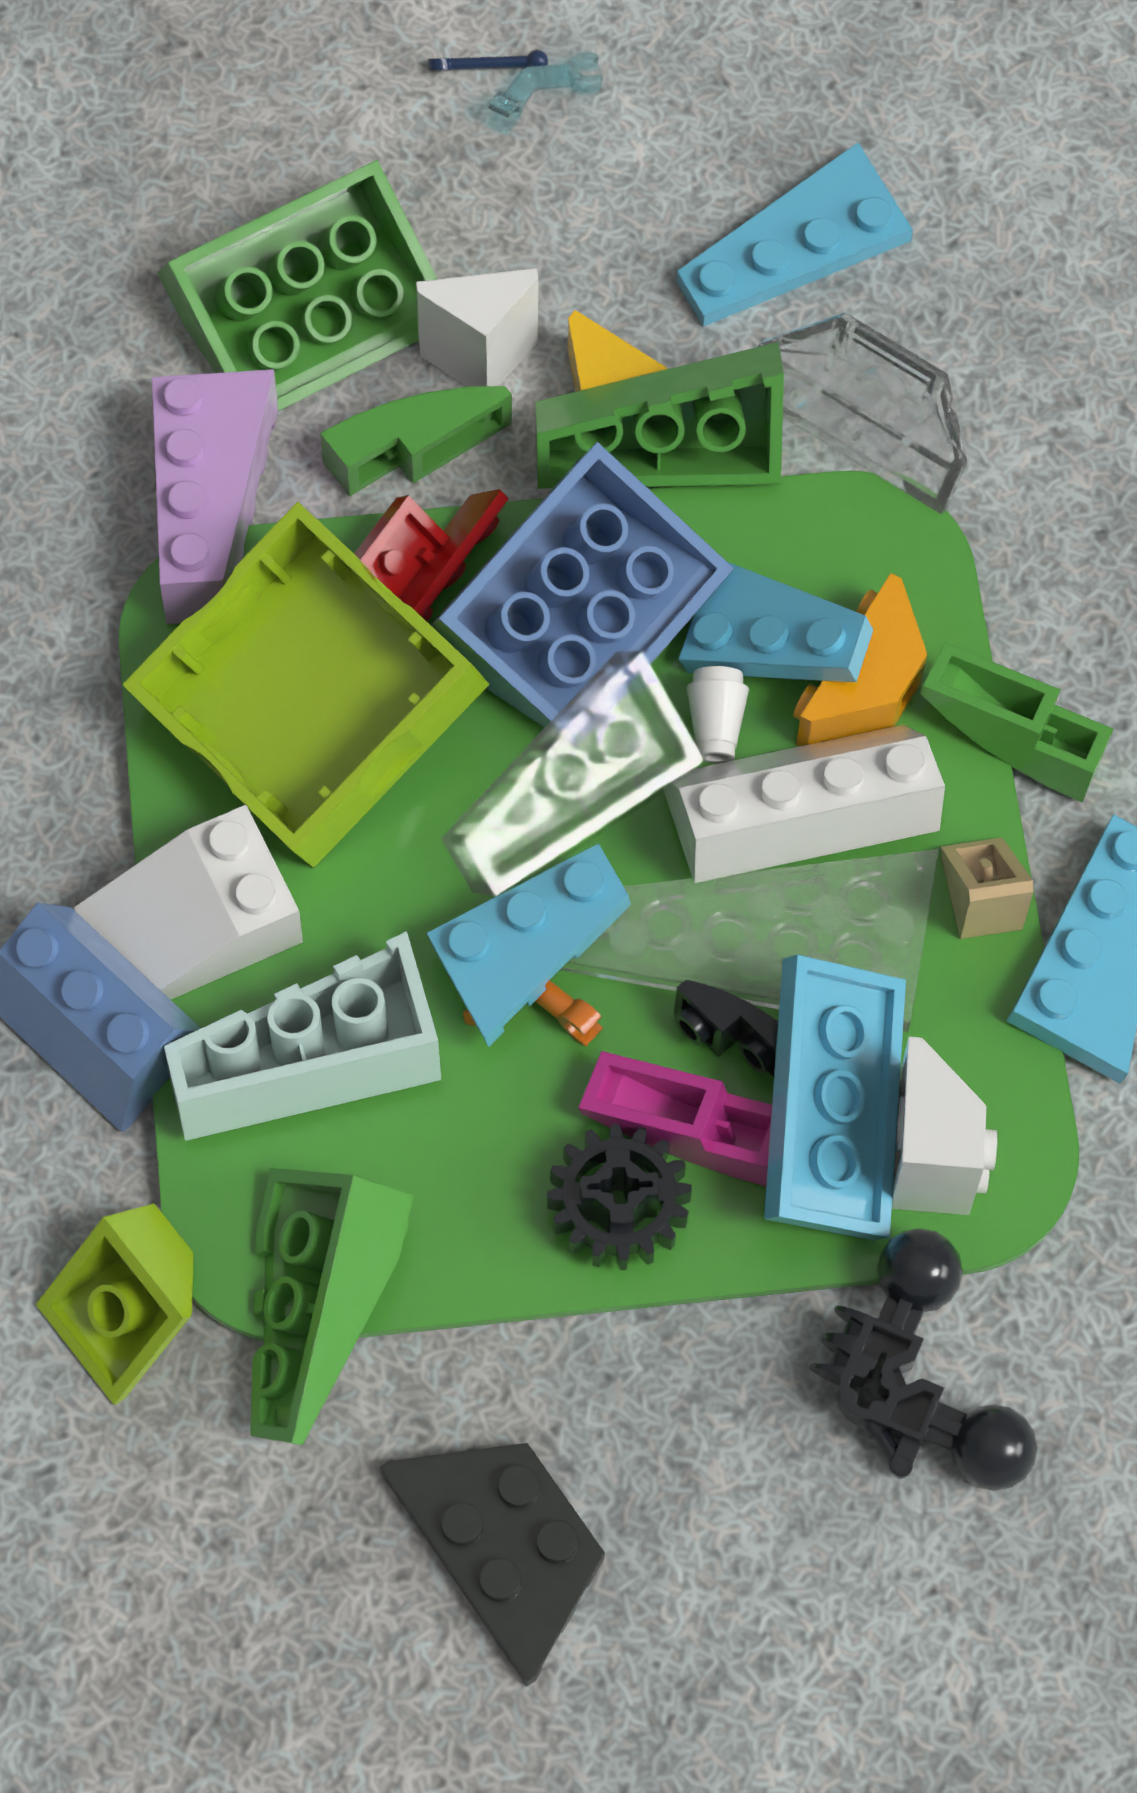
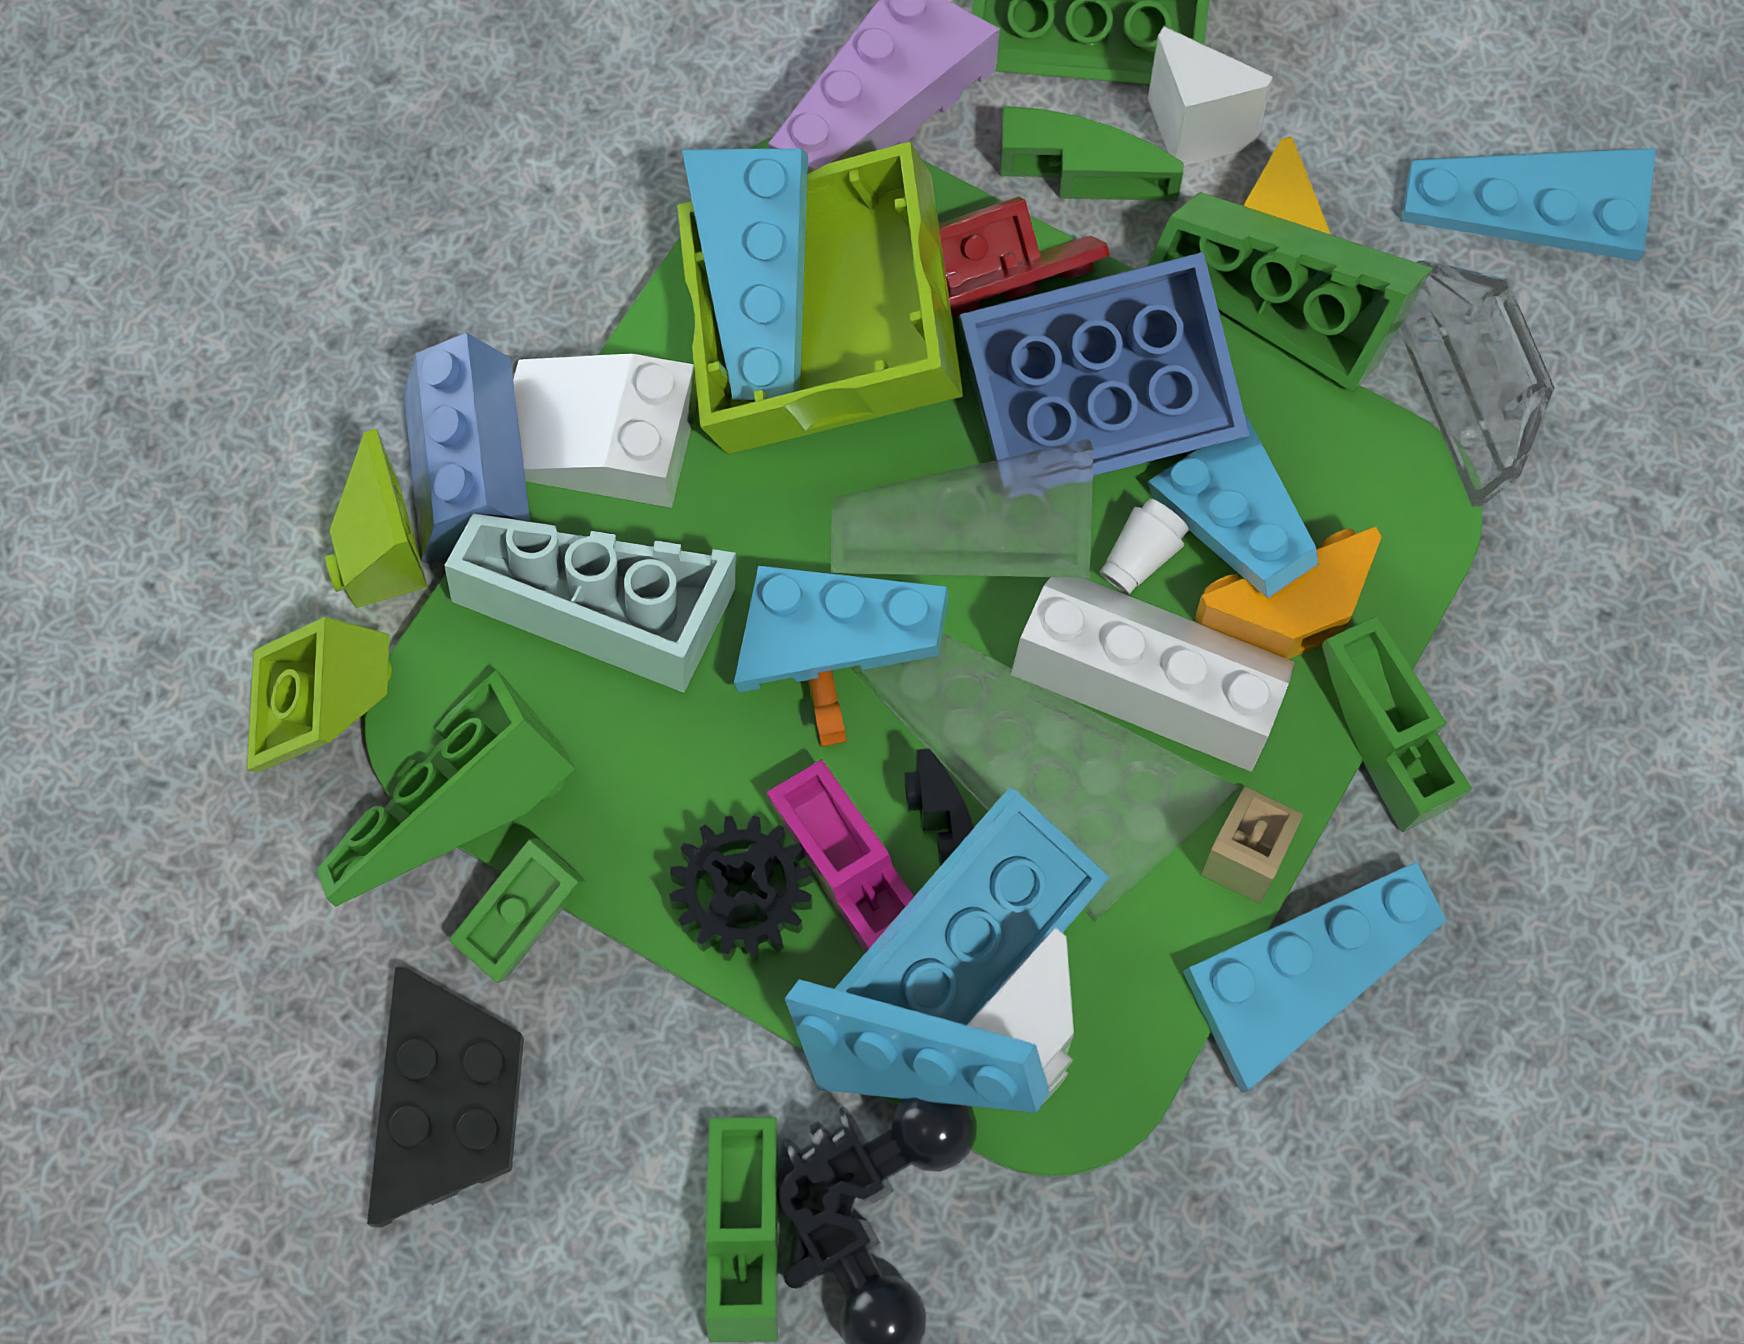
camera: 40 degrees right, 5 degrees up
none -> lime slope [325,428,428,608]
none -> bright green plate [449,838,586,983]
none -> medium azure wing [682,148,808,402]
none -> bright green slope [706,1117,778,1343]
none -> medium azure wing [785,979,1050,1113]

